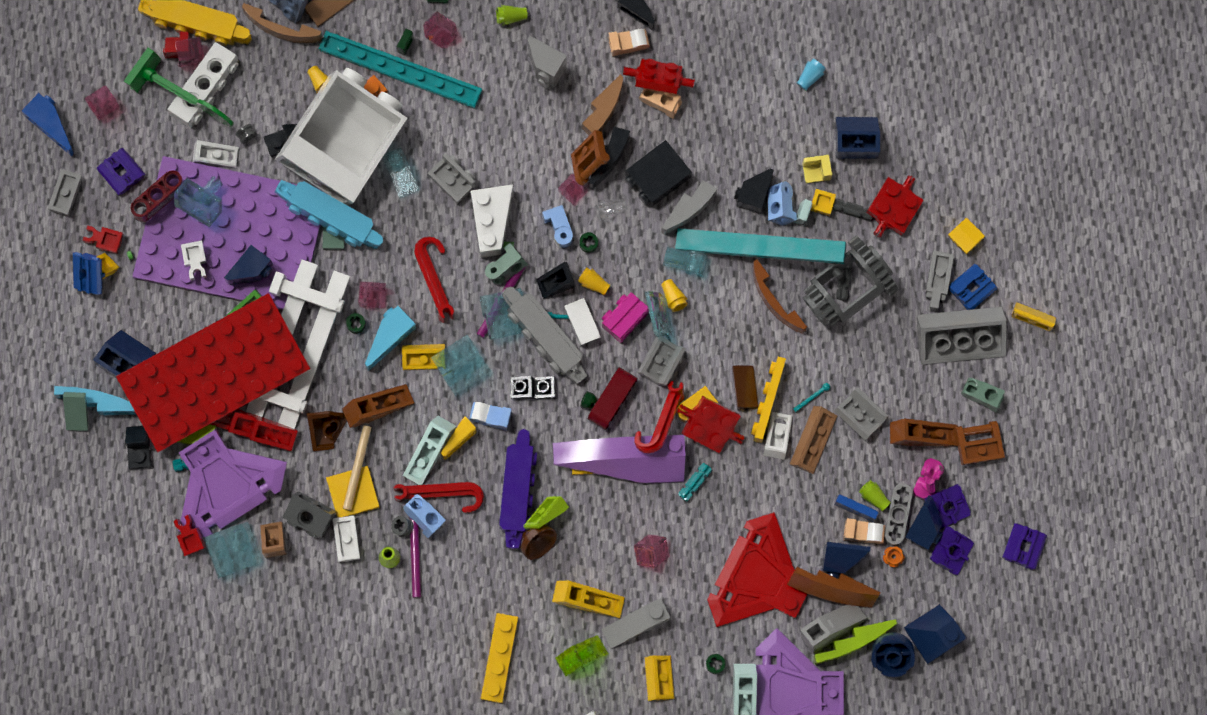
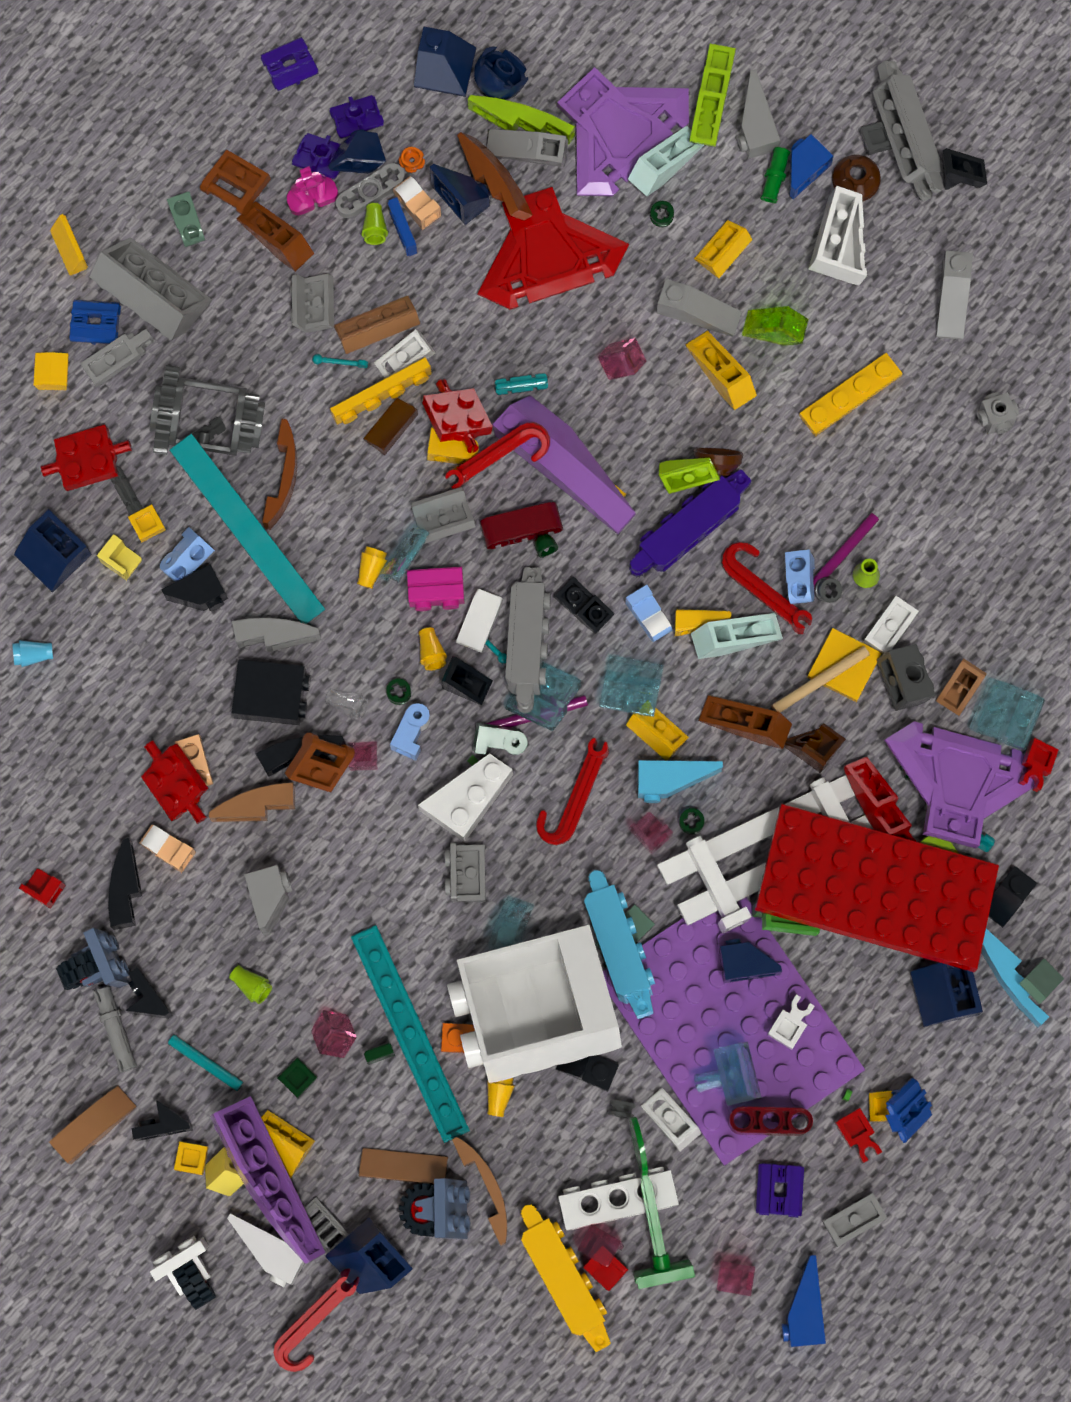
camera: 130 degrees left, 0 degrees up
clear light blue piece [663,247,708,277] -> none
light aqua tile [794,199,812,225] -> none

